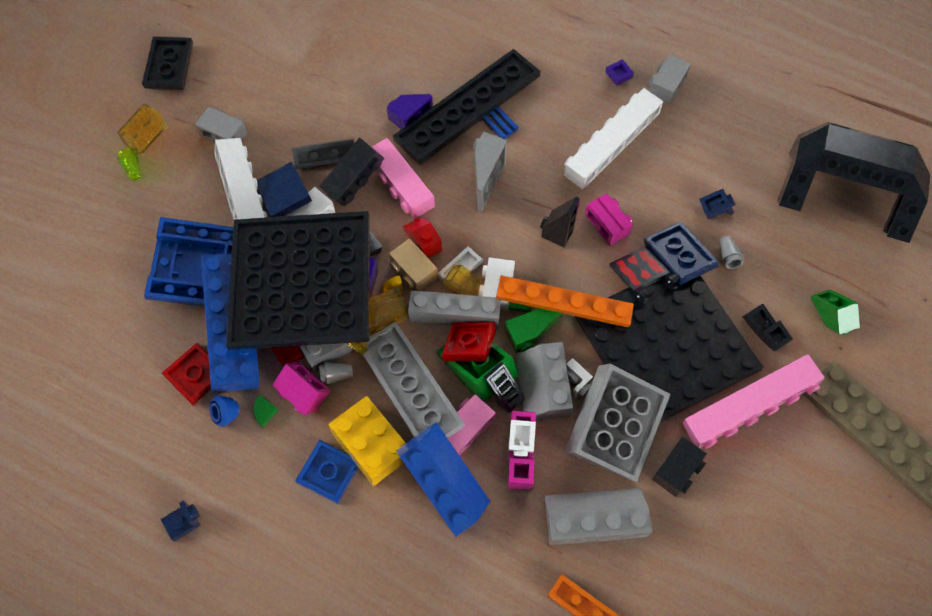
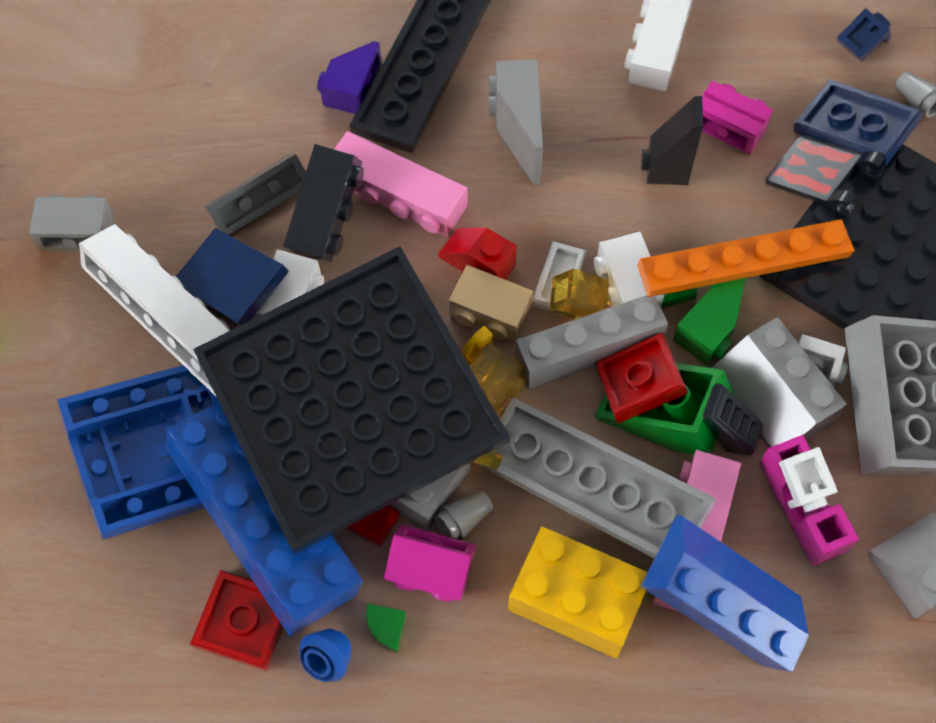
camera: 25 degrees left, 0 degrees up
blue tile [295,439,358,504] -> none
blue tile [482,107,518,139] -> none

